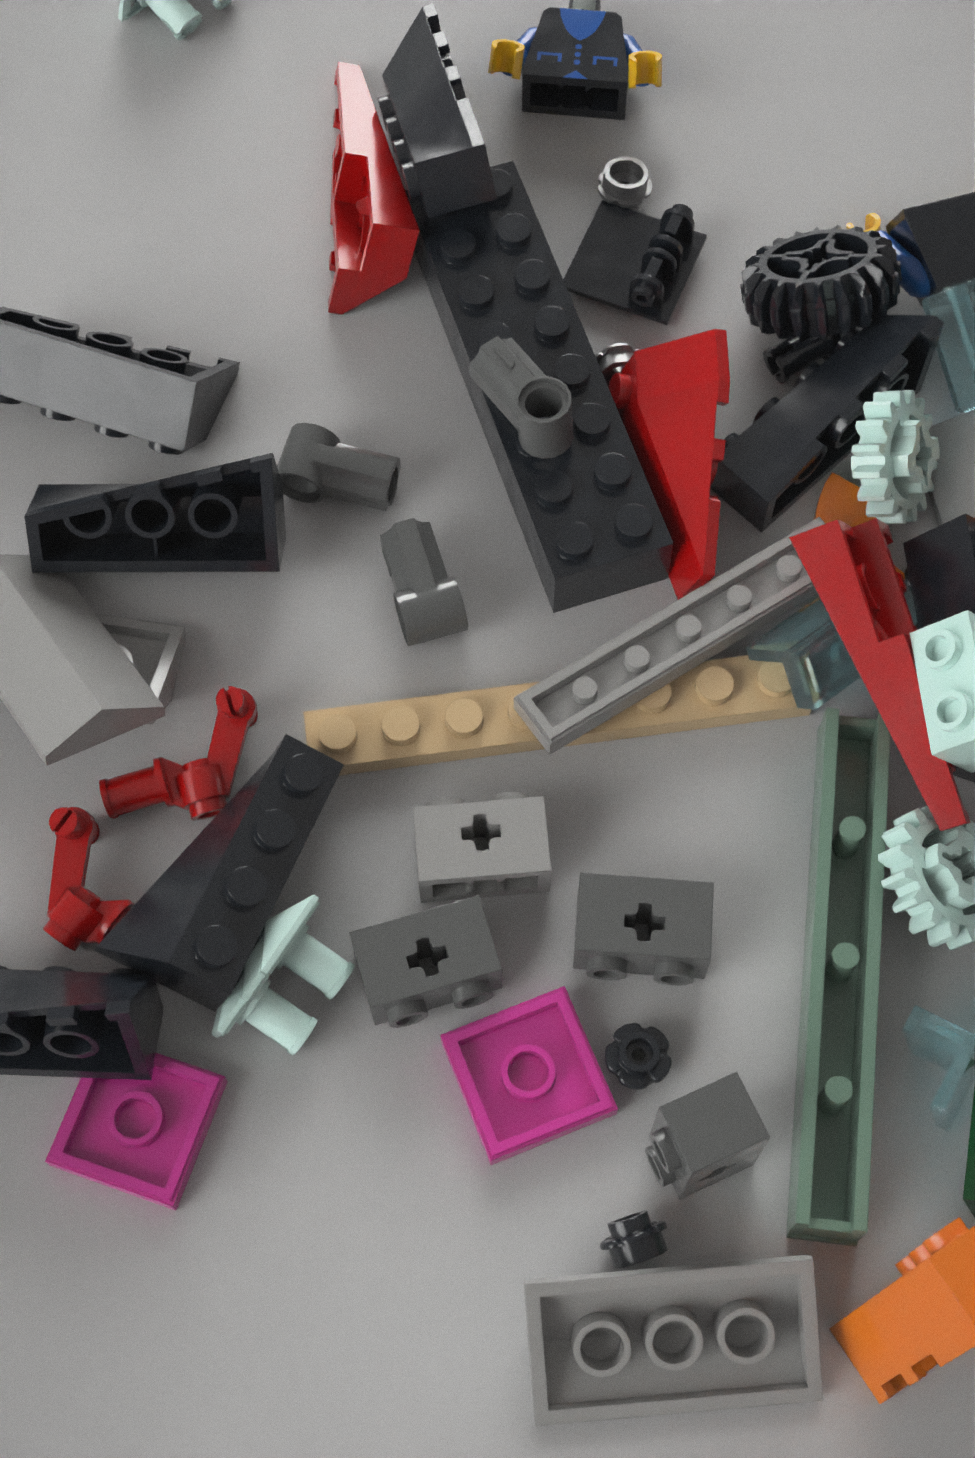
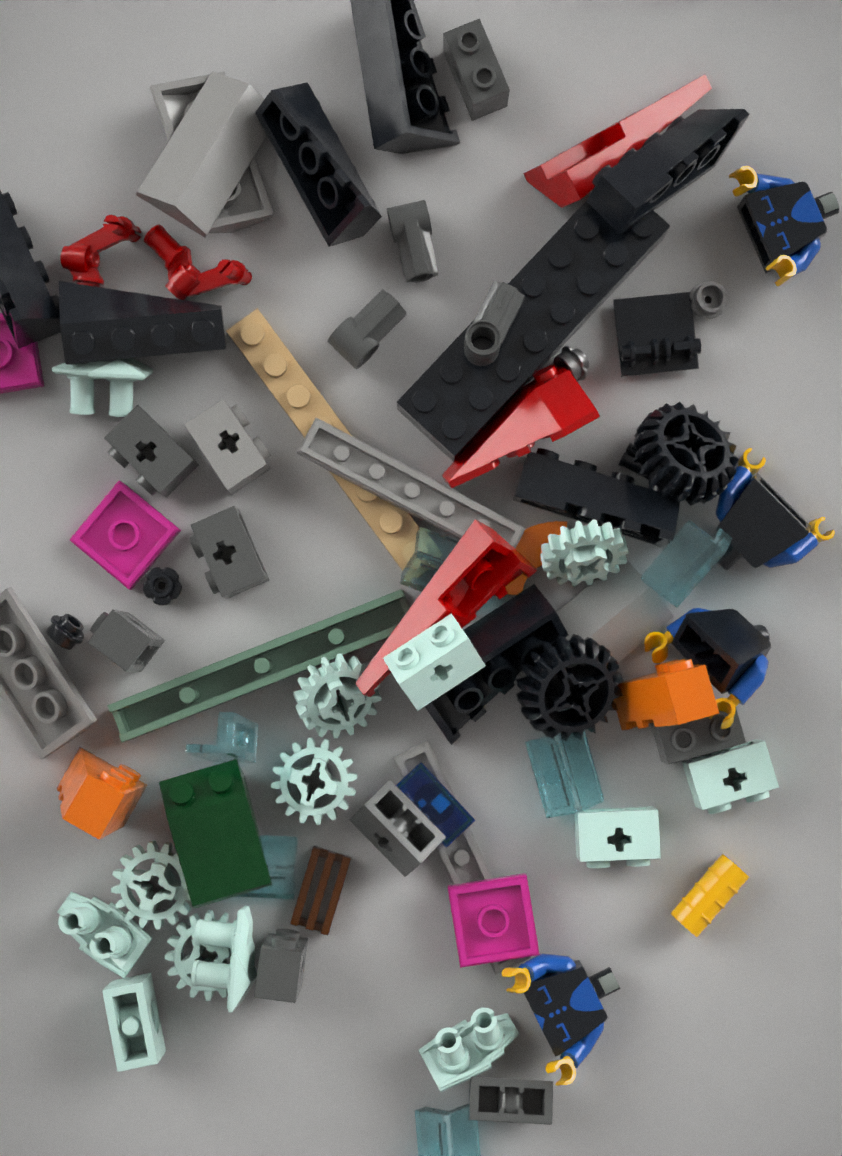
camera: 65 degrees right, 20 degrees up
none -> dark grey brick [443,18,510,121]

